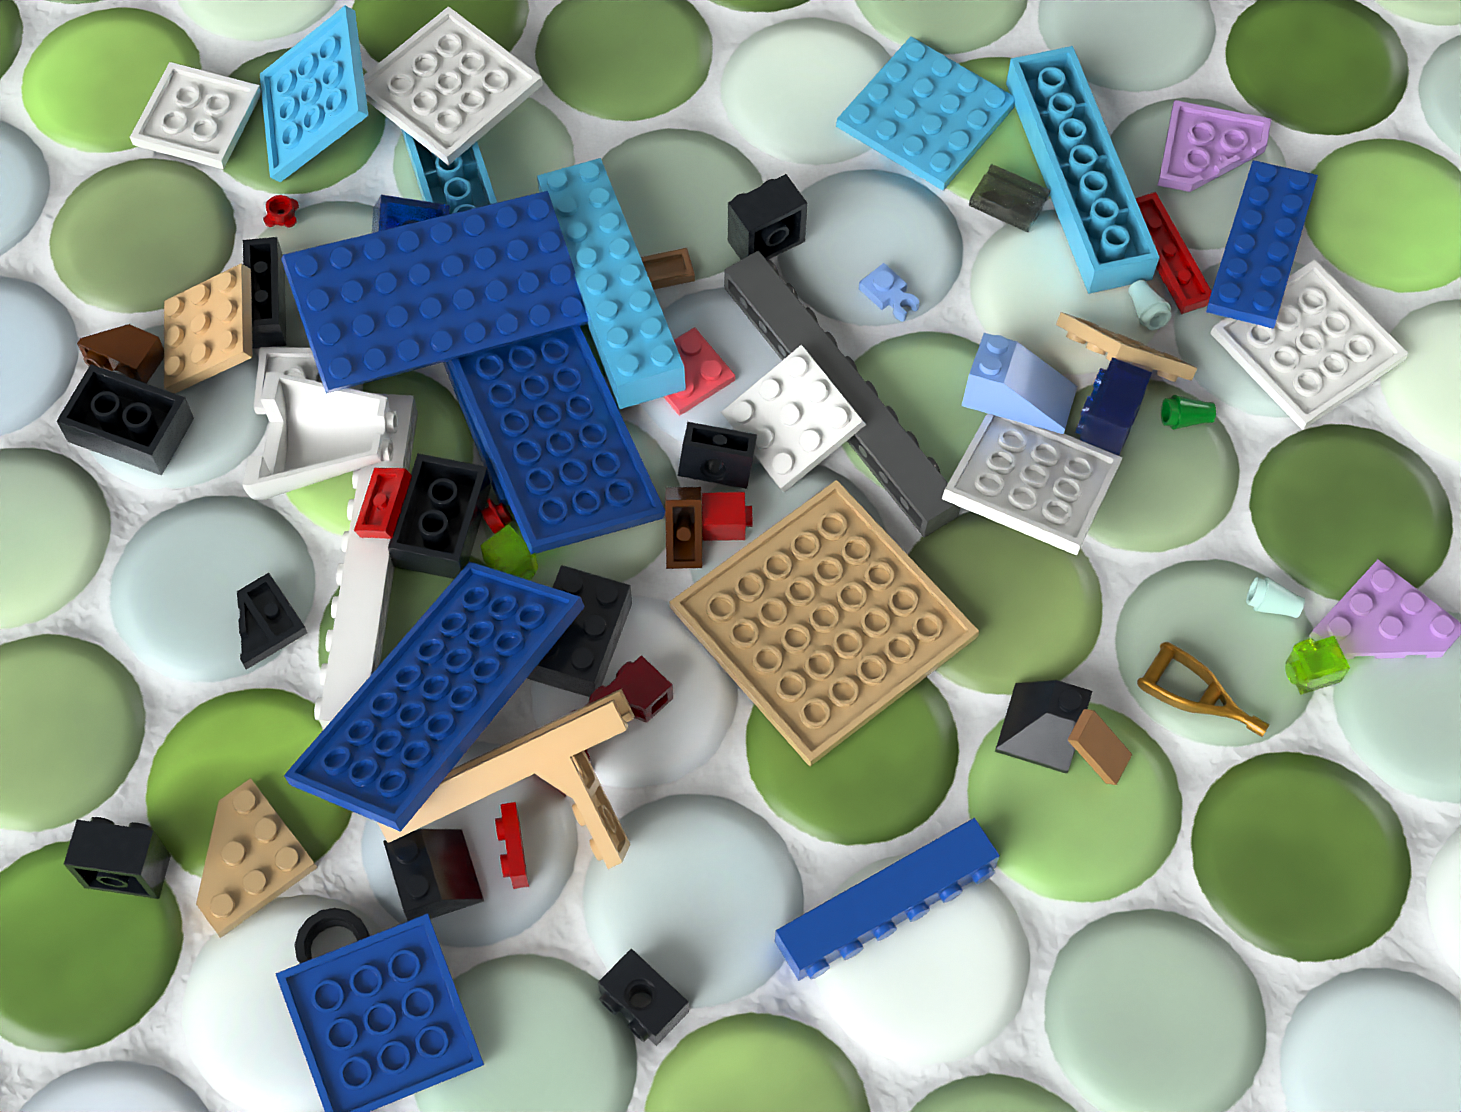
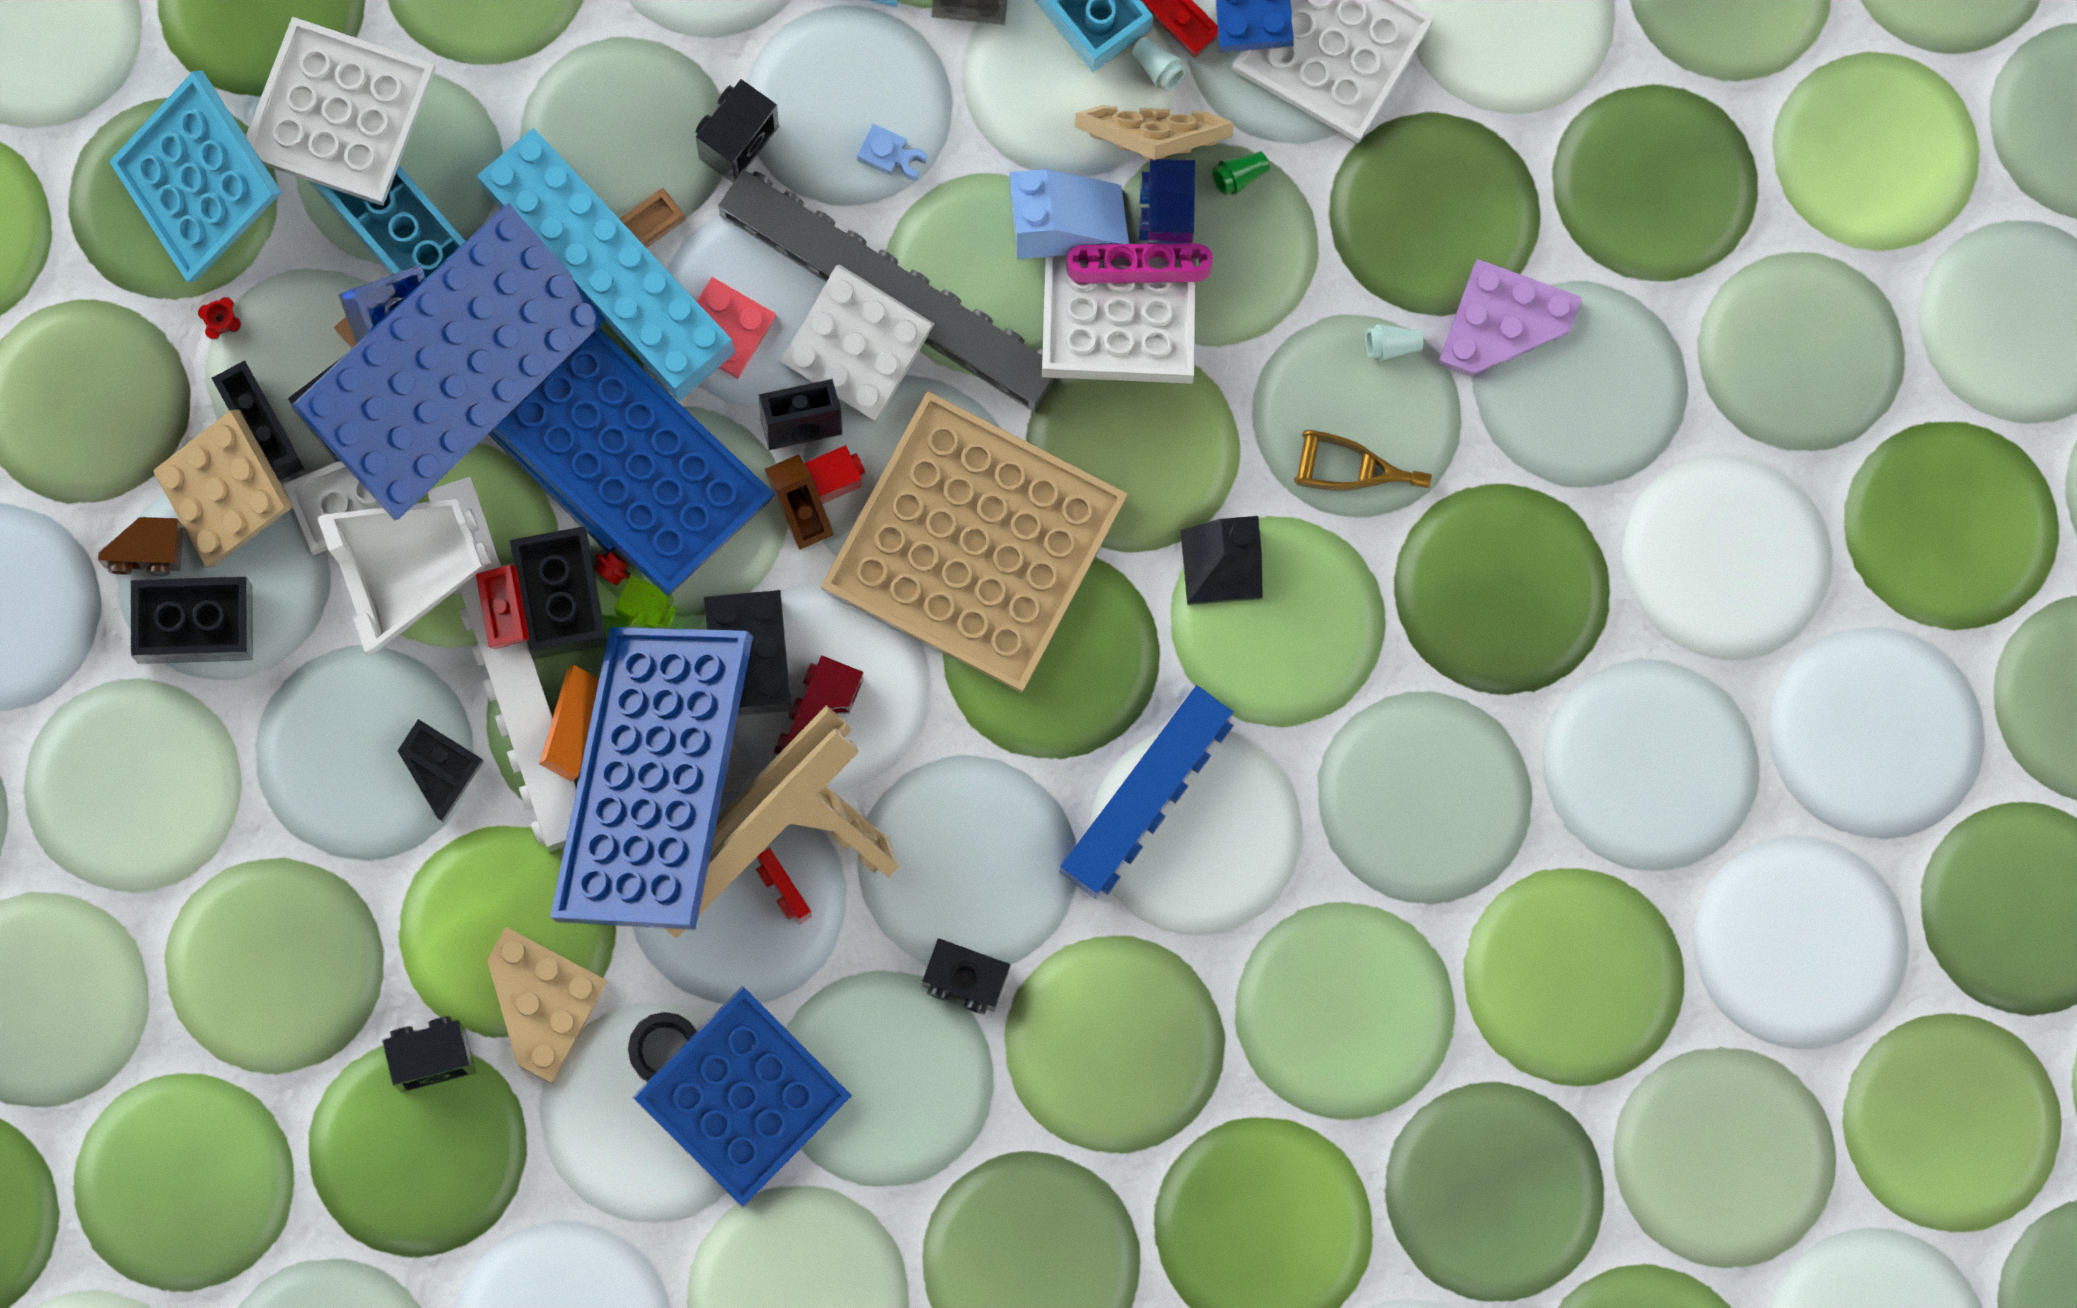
camera: 30 degrees left, 15 degrees up
white plate [130,62,262,169] -> none
black slope [383,829,484,921] -> none
medium nougat tile [1068,709,1132,785] -> none
clear neon green brick [1285,635,1350,695] -> none
none -> orange tile [539,665,599,781]
none -> dark pink beam [1066,243,1213,283]

